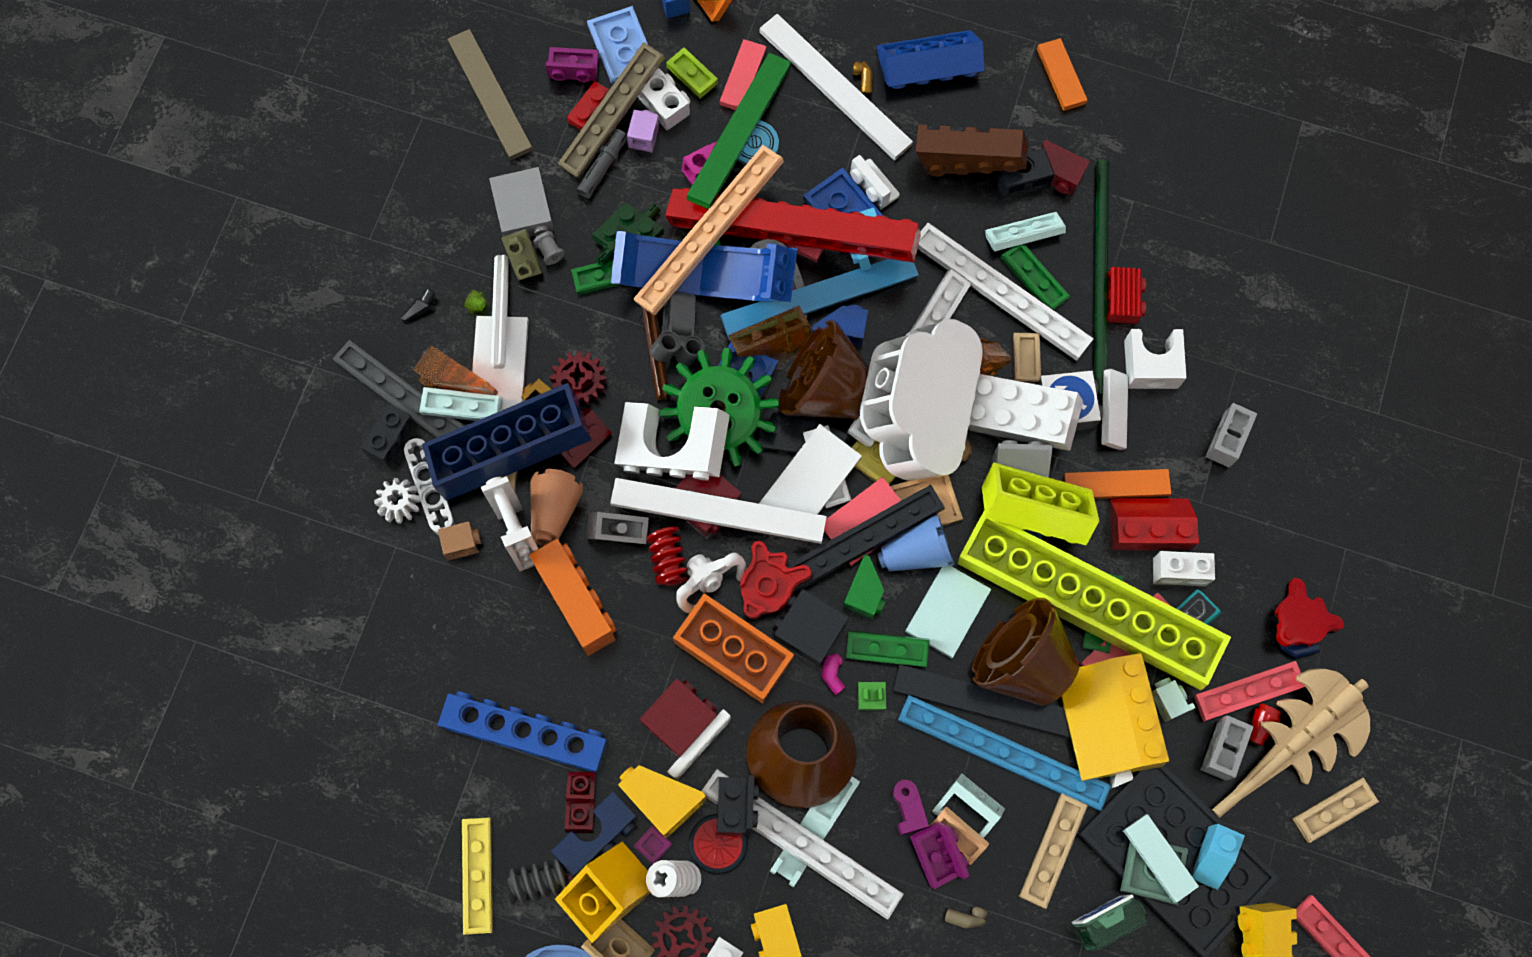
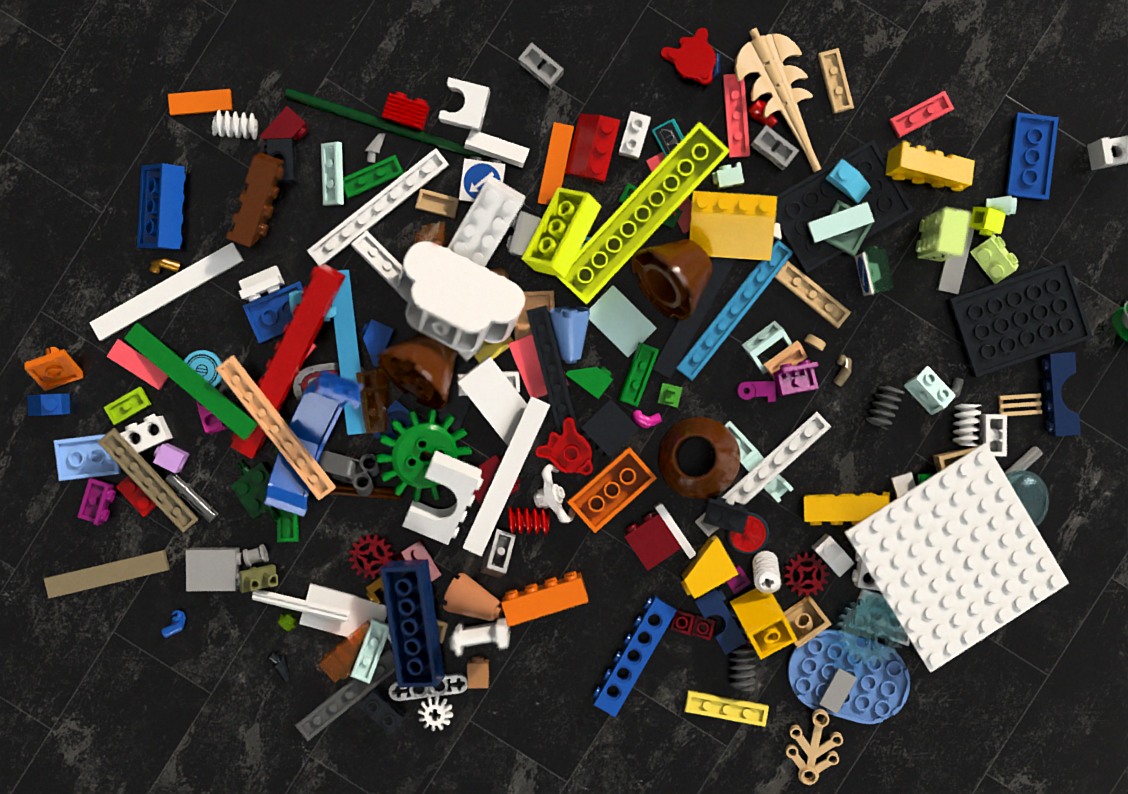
camera: 70 degrees left, 15 degrees up
none -> blue arm [161,610,186,638]
none -> white piece [212,110,258,140]
none -> light grey bar [364,133,386,163]
none -> tan tile [804,334,826,351]

